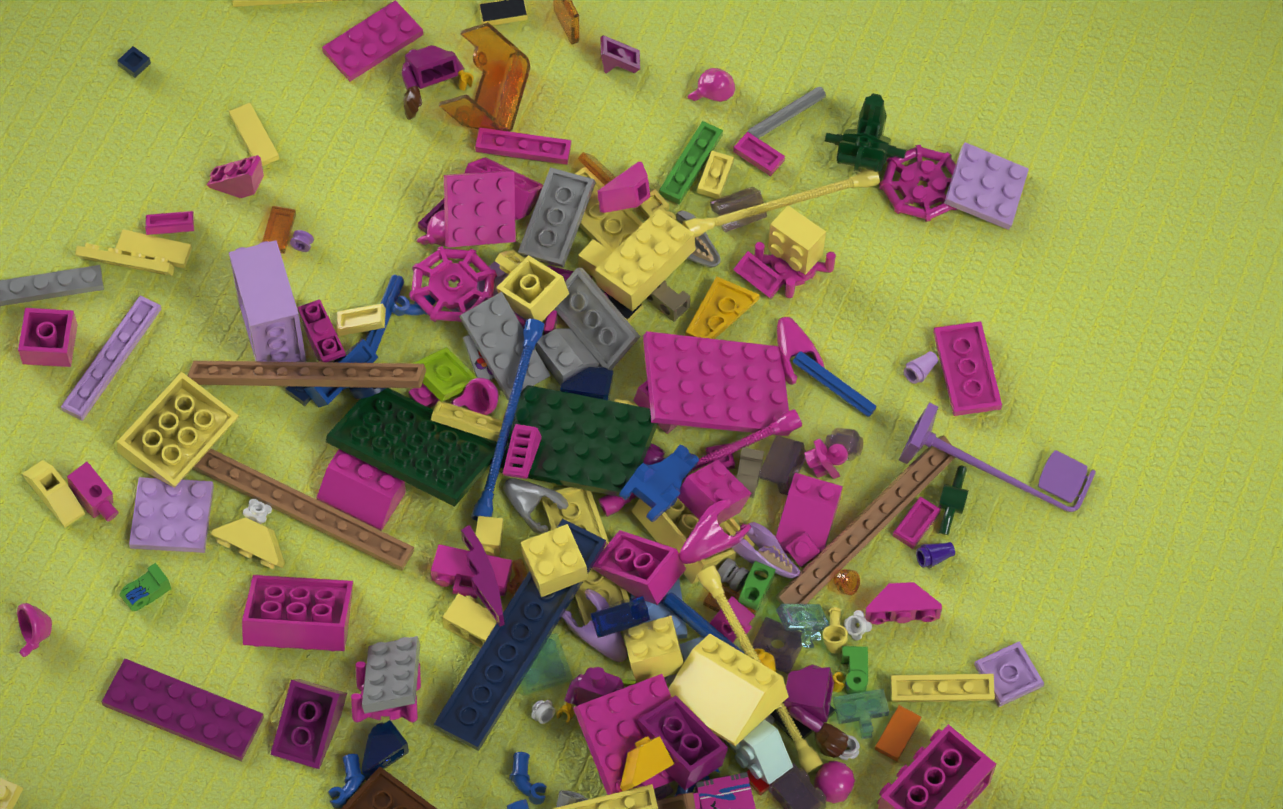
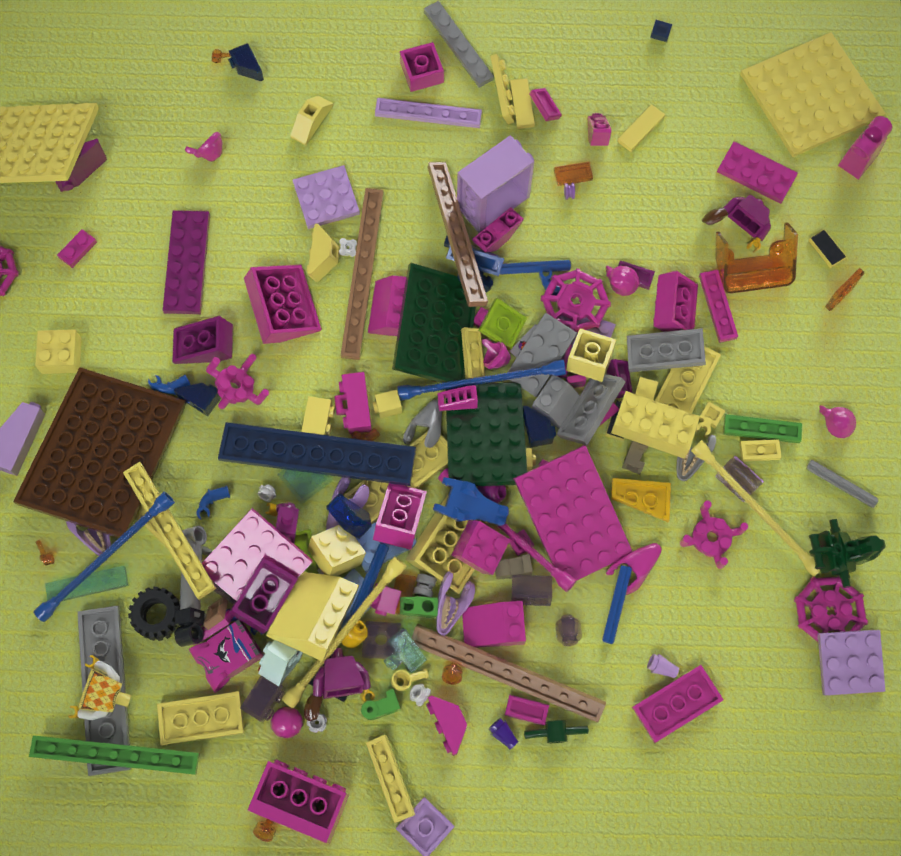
camera: 70 degrees right, 10 degrees up
dark pink torso [67,462,119,522] -> none
light yellow slope [117,372,239,488] -> none
bright green leg [120,563,171,611] -> none
light yellow tile [336,303,386,336] -> none
light grey plate [362,636,420,713] -> none
dark pink plate [444,170,516,247] -> none
magenta slope [461,525,504,627] -> none
light yellow plate [495,250,525,274] -> none
light yellow brick [521,524,588,597] -> none
clear orange tile [578,152,616,185] -> none
dark pink slope [598,161,650,213] -> none
magenta slope [600,35,640,74] -> none
yellow slope [620,736,674,791] -> none
dark pink animal [679,499,751,564] -> none
dark pink plate [733,132,785,177] -> none
dark pink plate [733,251,786,299] -> none
light yellow brick [768,205,826,275] -> none
dark pink plate [785,532,821,567] -> none
dark pink hips [804,439,848,479] -> none
clear light blue plate [833,689,889,739] -> none
orange tile [875,705,922,761] -> none
medium lavender piece [899,402,1096,512] -> none

